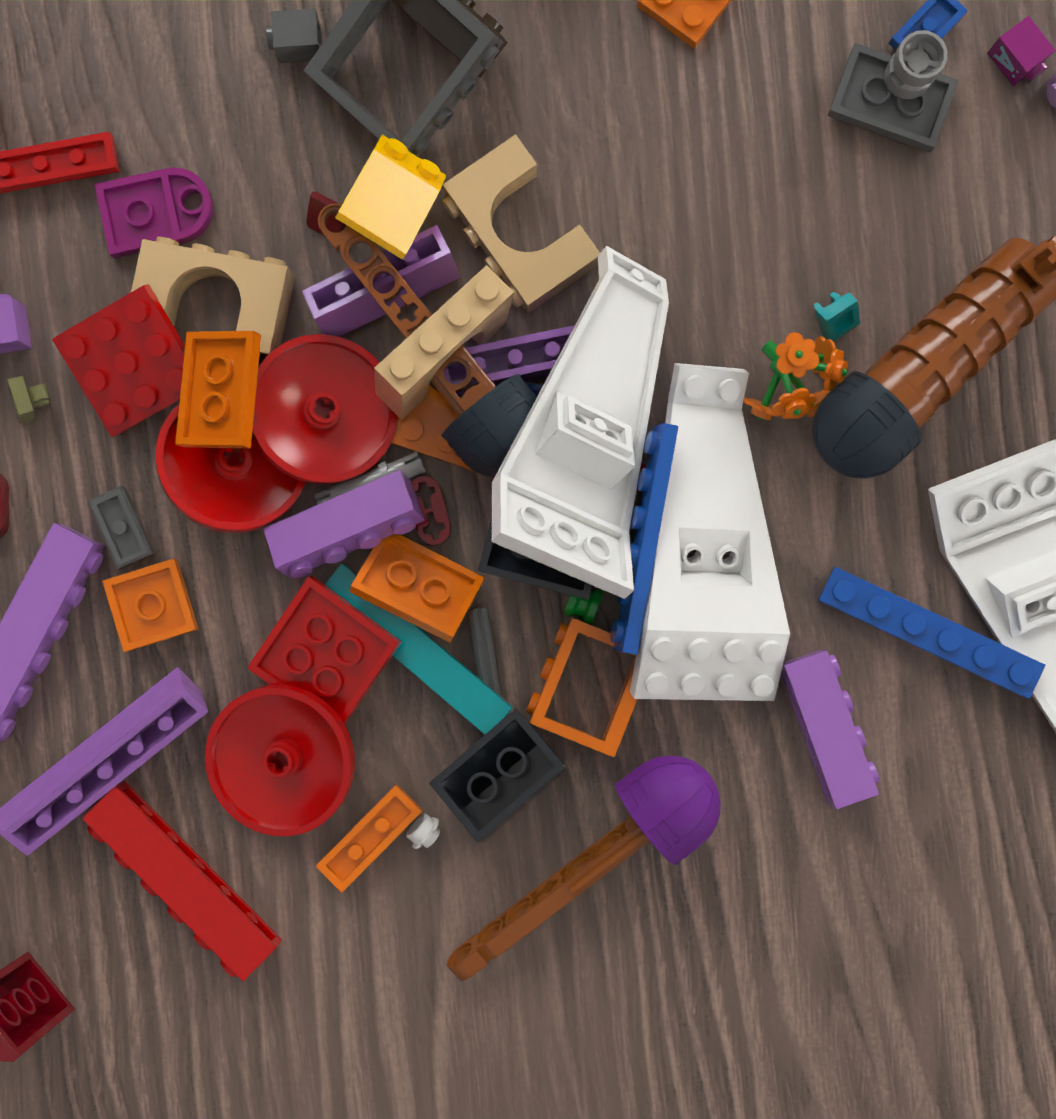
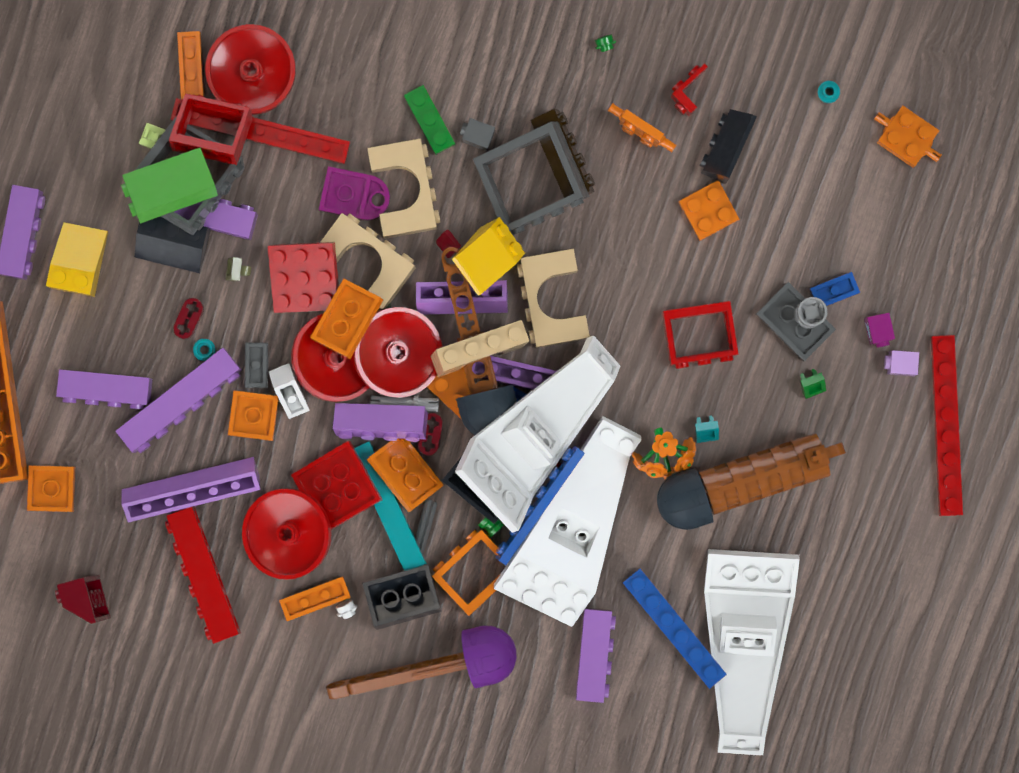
camera: 25 degrees right, 0 degrees up
none -> teal plate [193,339,216,361]
none -> white slope [269,363,310,419]
none -> tan arch [367,139,441,239]
none -> green plate [404,85,455,155]
none -> red window [662,301,739,369]
none -> green tile [800,369,826,399]

